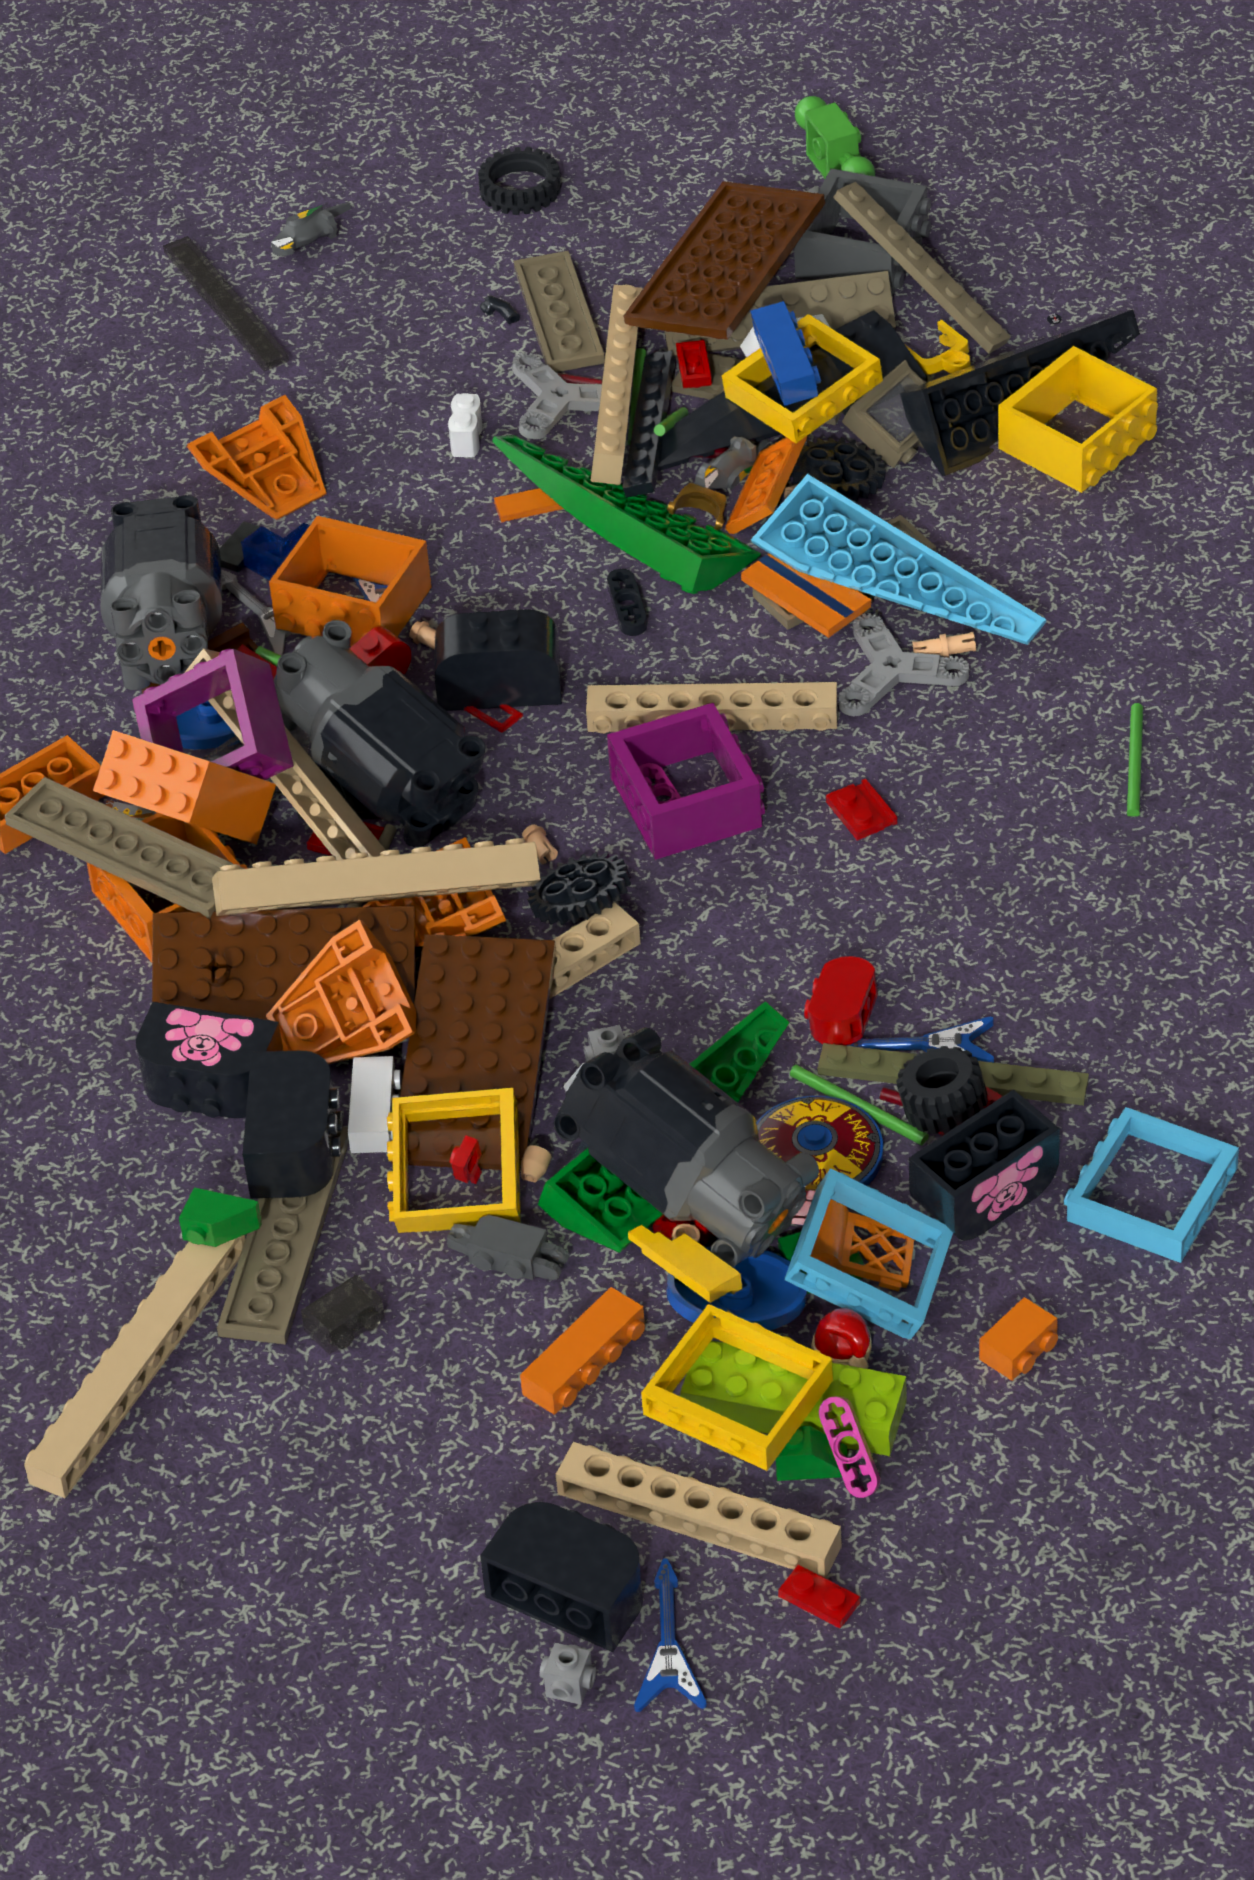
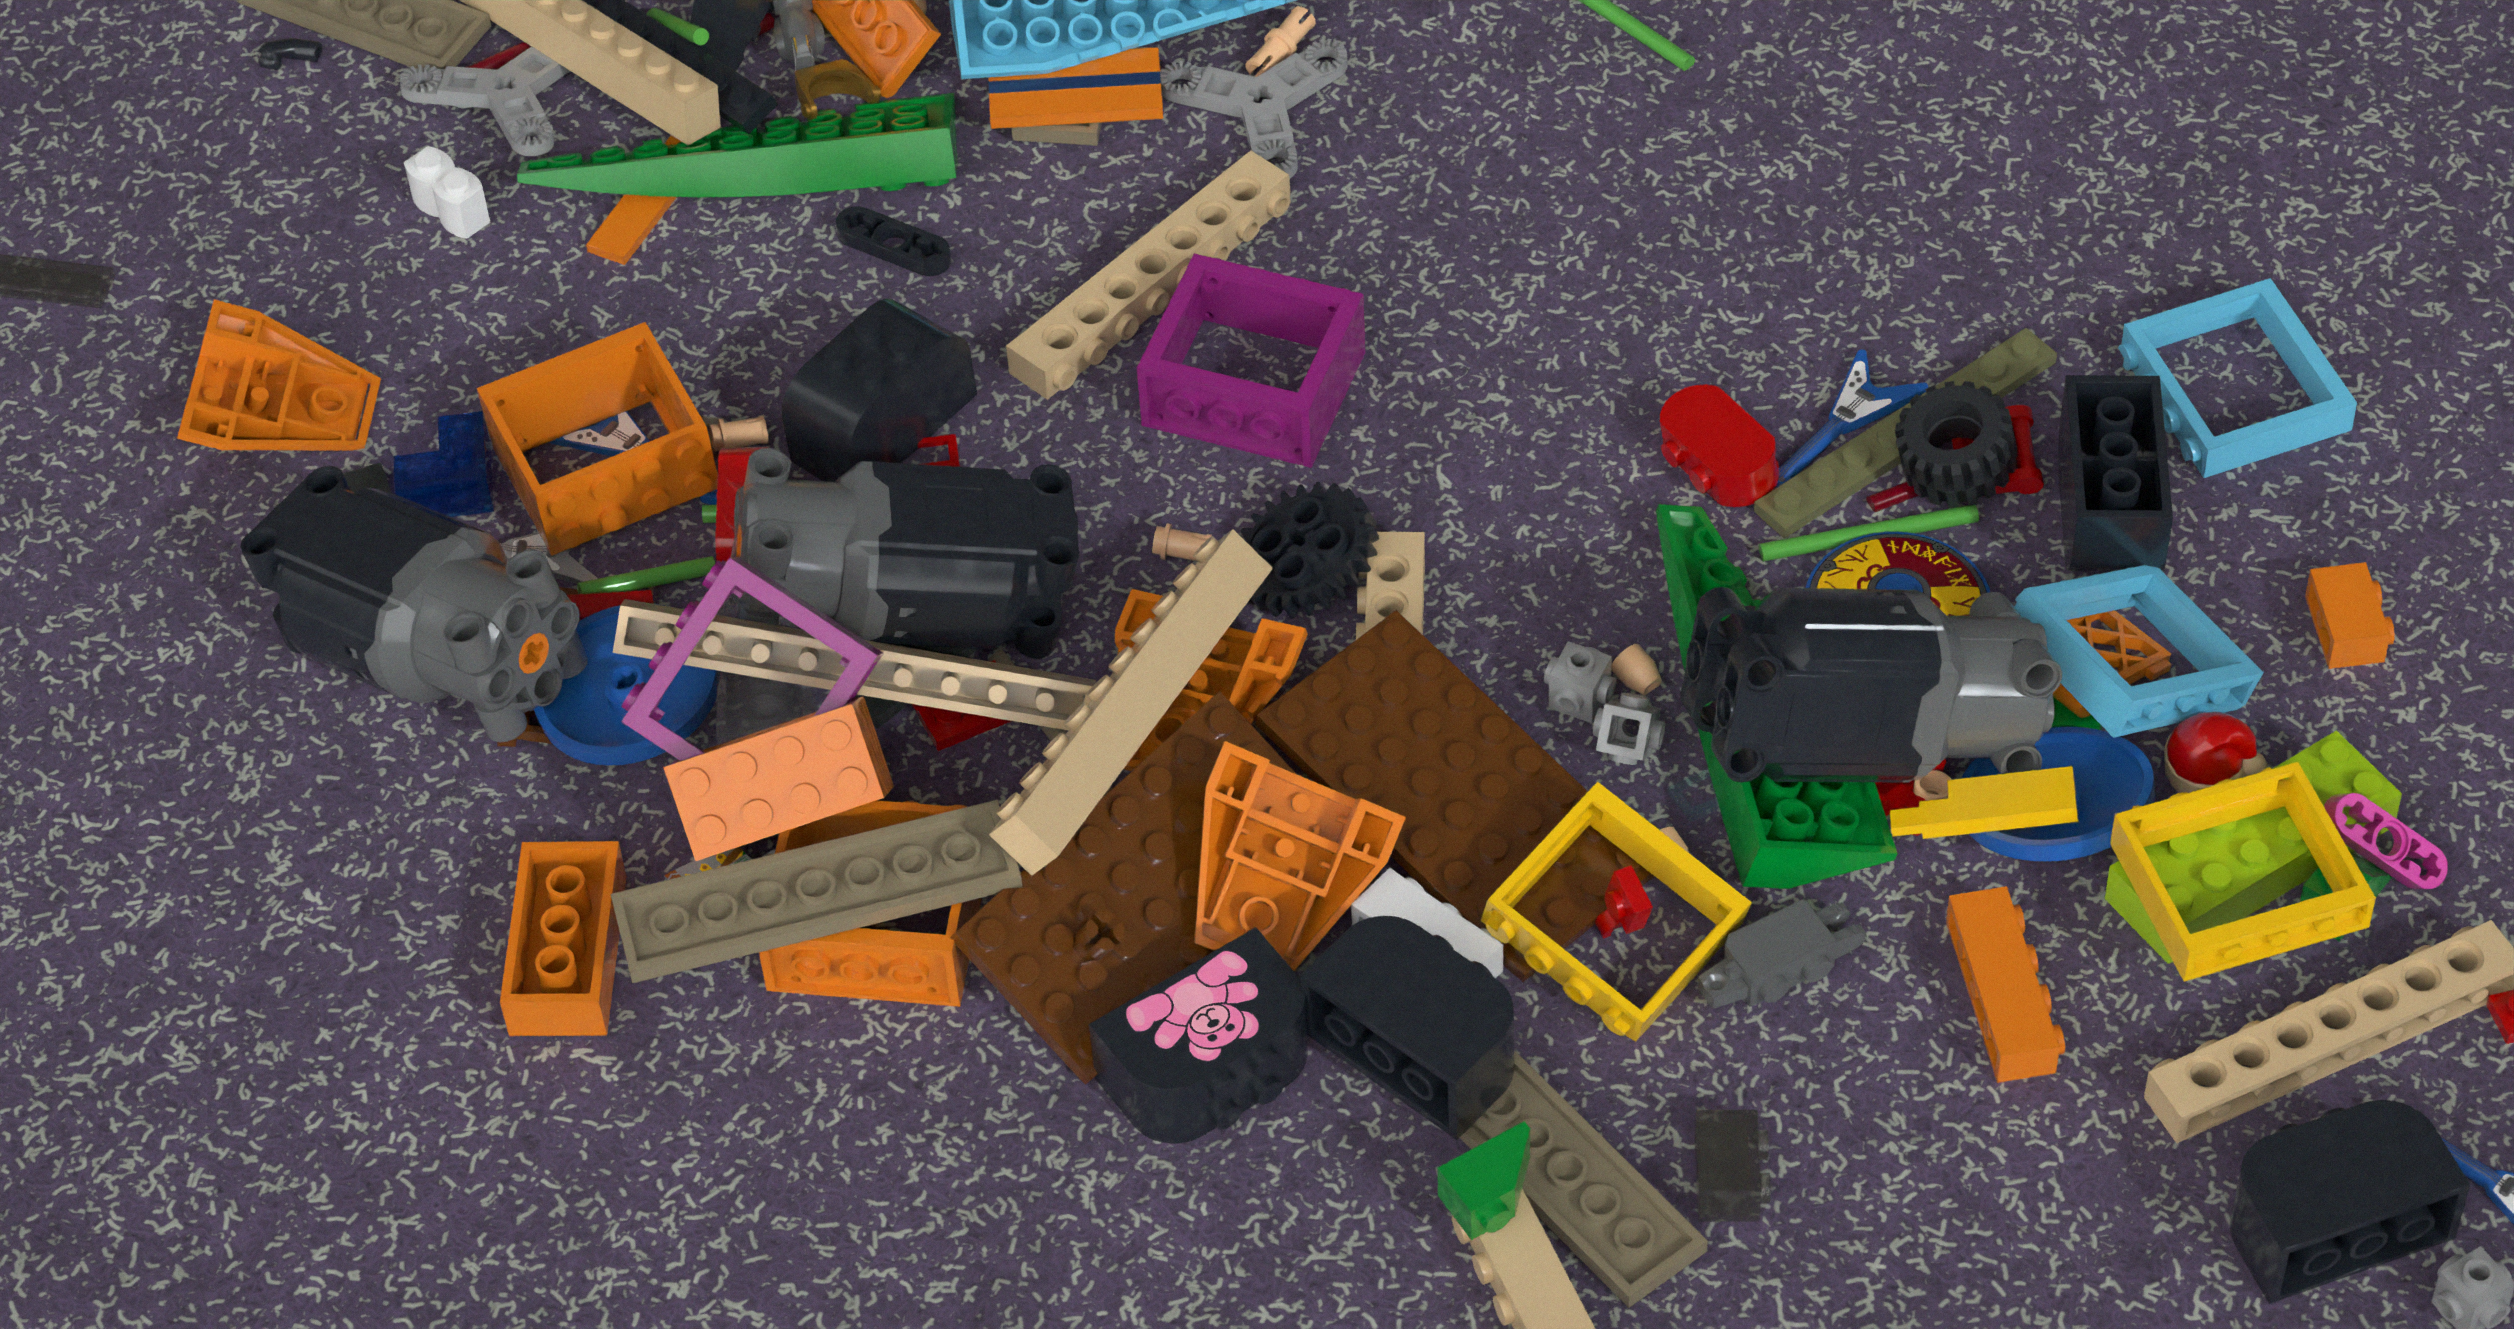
camera: 50 degrees left, 5 degrees up
red plate [826,778,897,841] -> none

